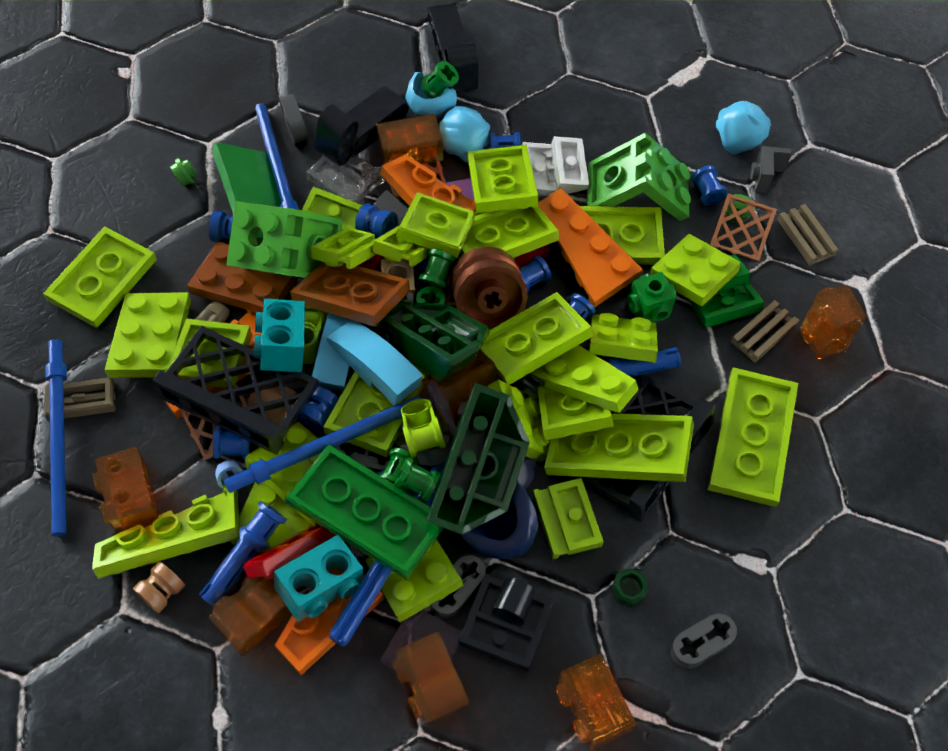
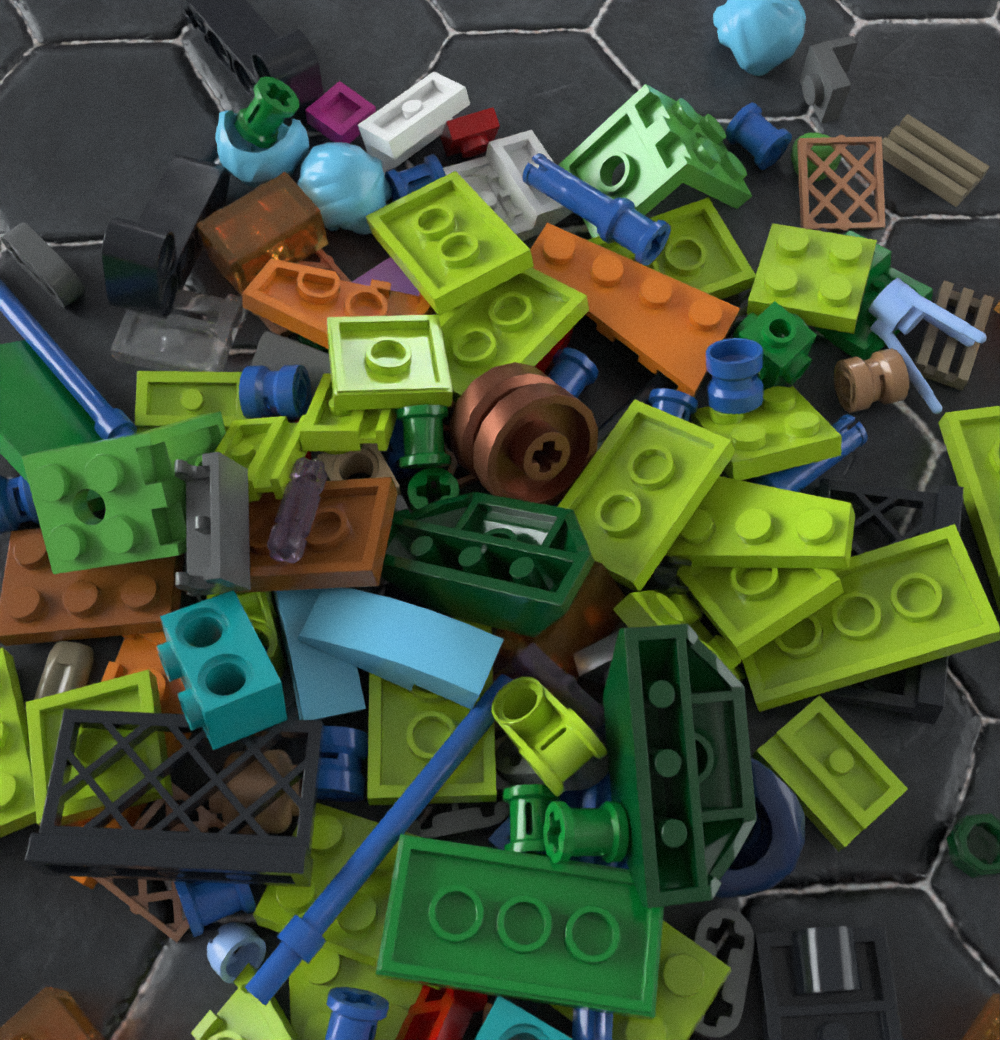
camera: 25 degrees left, 5 degrees up
none -> dark grey hinge [174,452,251,597]
none -> axle [267,457,327,564]
none -> dark pink plate [305,81,376,144]
none -> white panel [358,72,470,176]
none -> red plate [440,107,500,158]
none -> blue pin [522,153,671,266]
none -> blue wheel [705,338,764,414]
none -> medium nougat wheel [834,348,909,413]
none -> light blue plant [868,278,987,414]

